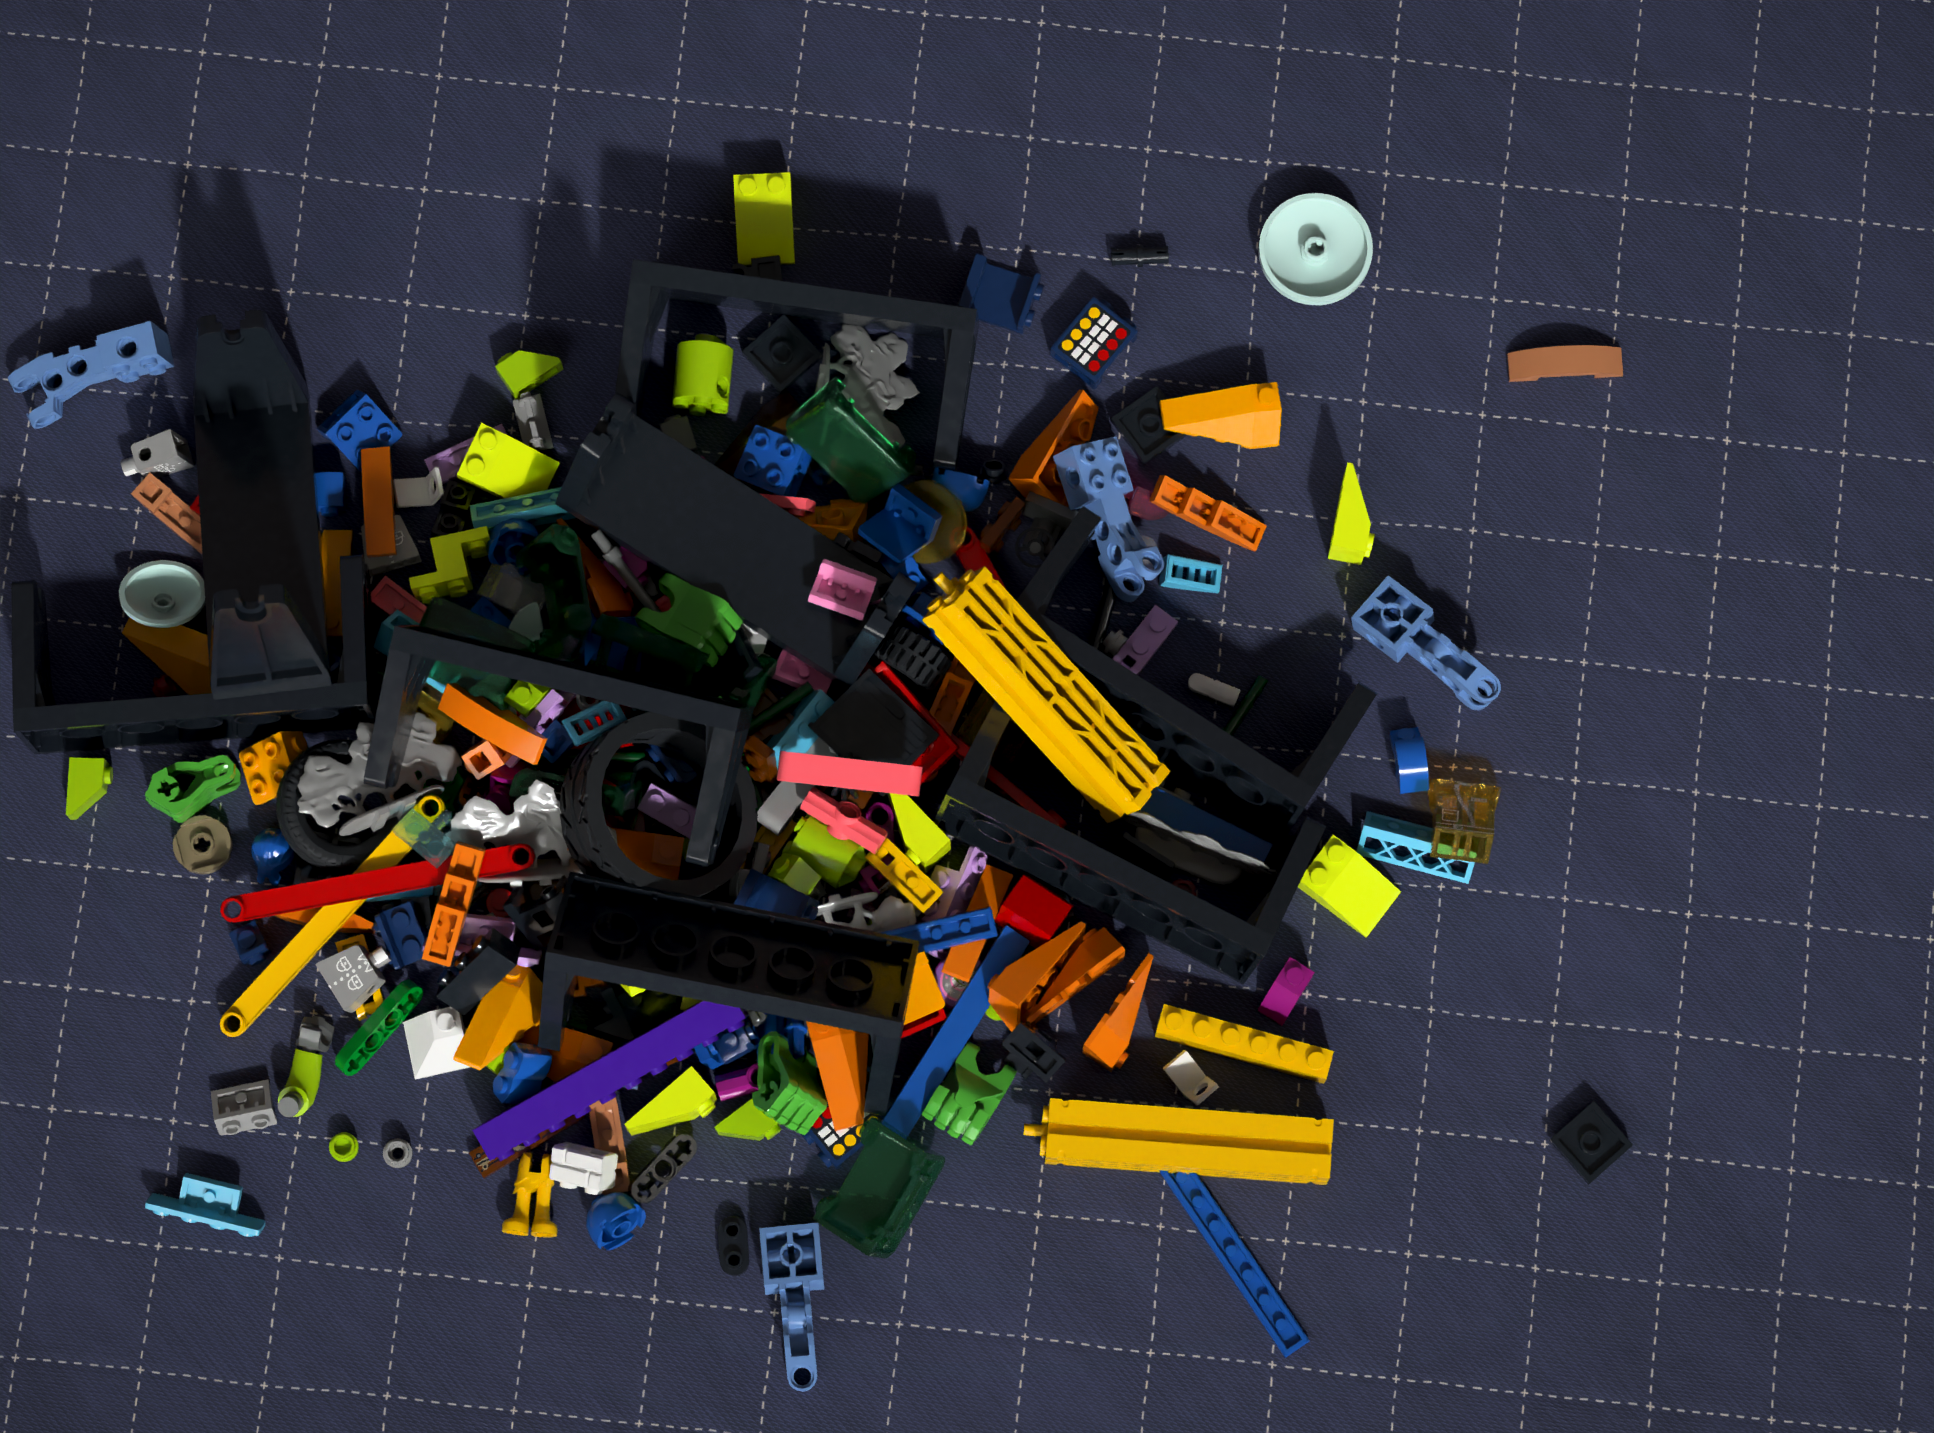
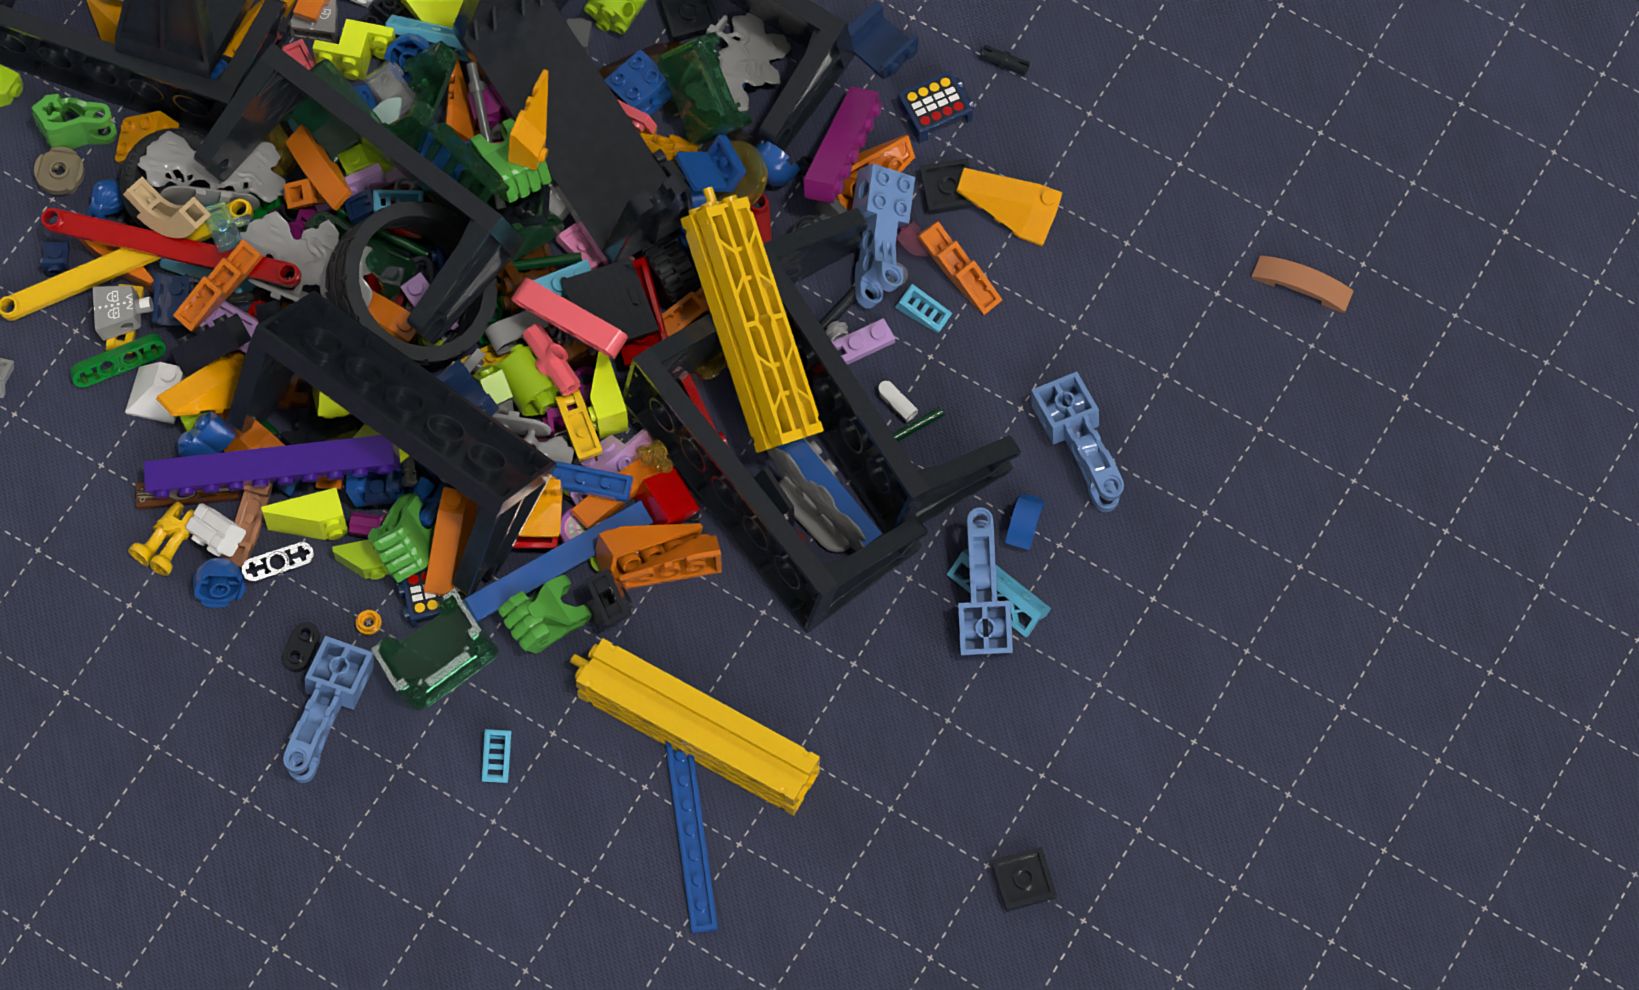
camera: 25 degrees right, 10 degrees down
piece [278,1016,335,1117] -> none
lime plate [329,1132,359,1162] -> none
light grey plate [383,1138,413,1168] -> none
bright pink bracket [808,559,877,621] -> none
reddish brown plate [979,496,1025,554] -> none
orange wedge [1082,953,1154,1072] -> none
yellow brick [1155,1004,1334,1084] -> none
white bracket [1163,1050,1219,1106] -> none
magenta slope [1257,957,1315,1026] -> none
light aqua dish [1259,193,1373,305] -> none
neon yellow slope [1298,835,1401,938] -> none
neon yellow slope [1328,462,1375,565] -> none
clear yellow piece [1428,778,1501,864] -> none
none -> tan arch [123,176,211,238]
none -> light orange plate [356,610,382,635]
none -> medium azure slope [482,729,512,783]
none -> light orange wedge [508,69,549,171]
none -> clear yellow plate [636,440,673,473]
none -> magenta brick [804,86,882,203]
none -> medium blue brick [958,507,1013,656]

